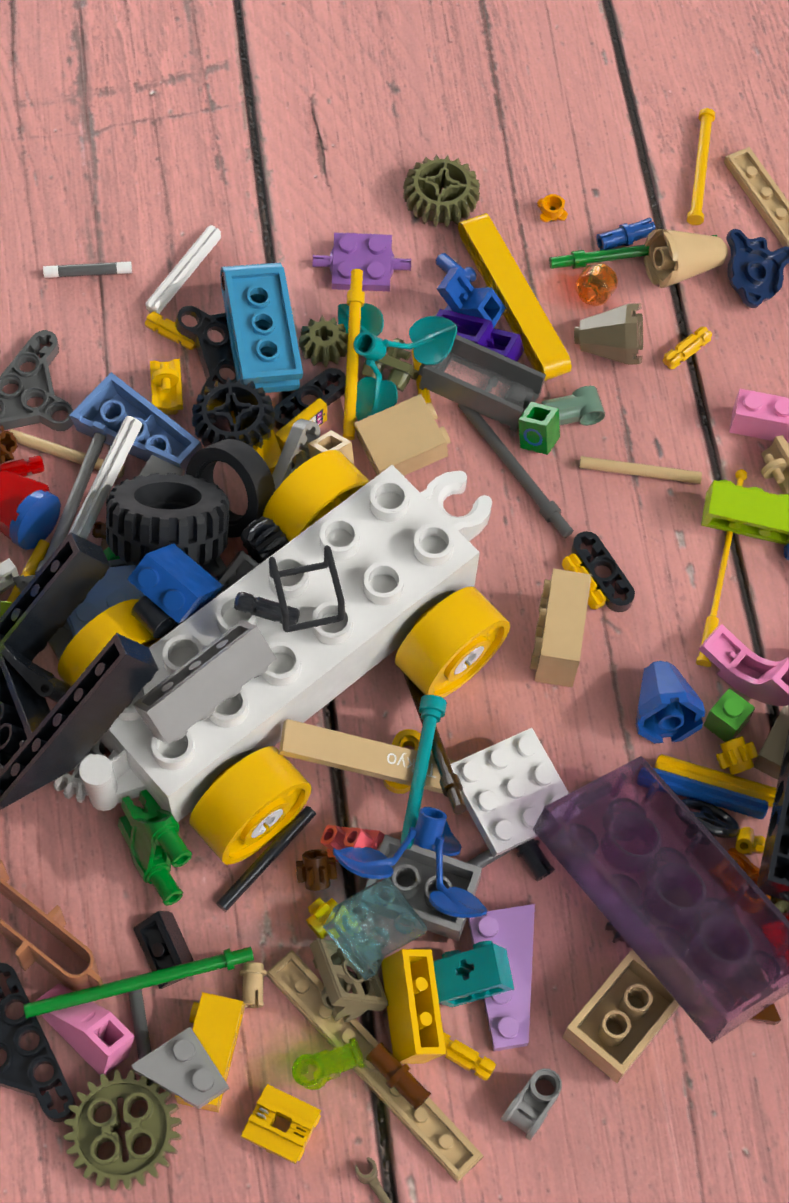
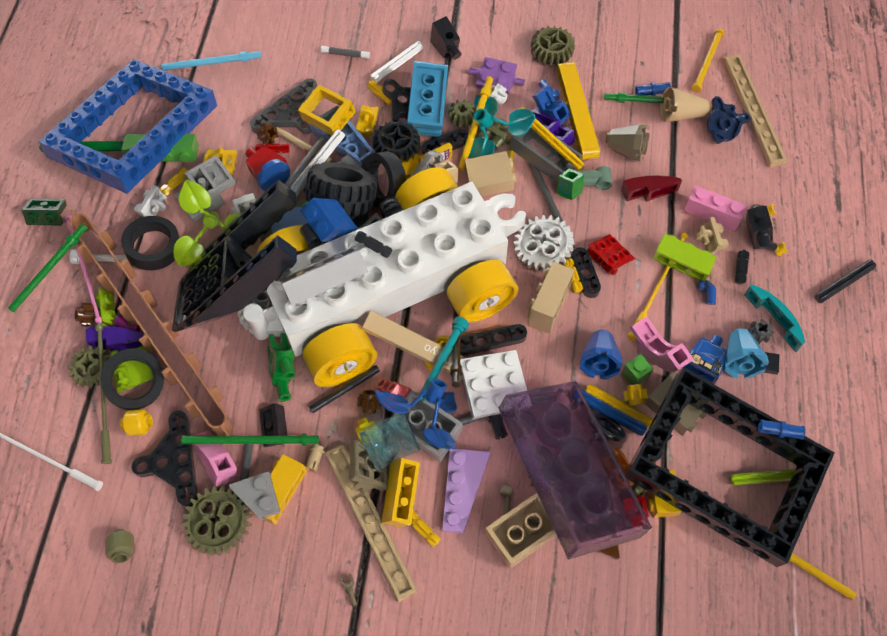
camera: 20 degrees right, 0 degrees up
yellow piece [241,1084,321,1164] -> none
black piece [269,545,345,632] -> none
clear neon green connector [292,1037,366,1090] -> none
reddish brown pin [365,1042,431,1110] -> none
teal brick [433,941,514,1008] -> none
light grey piece [501,1068,562,1141] -> none
light orange plate [537,194,568,222] -> none
clear orange head [575,262,618,306] -> none
tan bar [579,456,702,484] -> none
yellow axle [662,326,712,369] -> none
yellow arm [735,827,766,854] -> none
none -> yellow window [298,84,356,136]
none -> black torso [430,16,462,60]
none -> black beam [461,324,527,356]
none -> white gear [490,83,507,105]
none -> dark tan hand [500,484,513,514]
none -> white gear [514,215,574,272]
none -> yellow axle [519,107,584,170]
none -> red hinge [587,234,636,276]
none -> dark red slope [621,175,682,202]

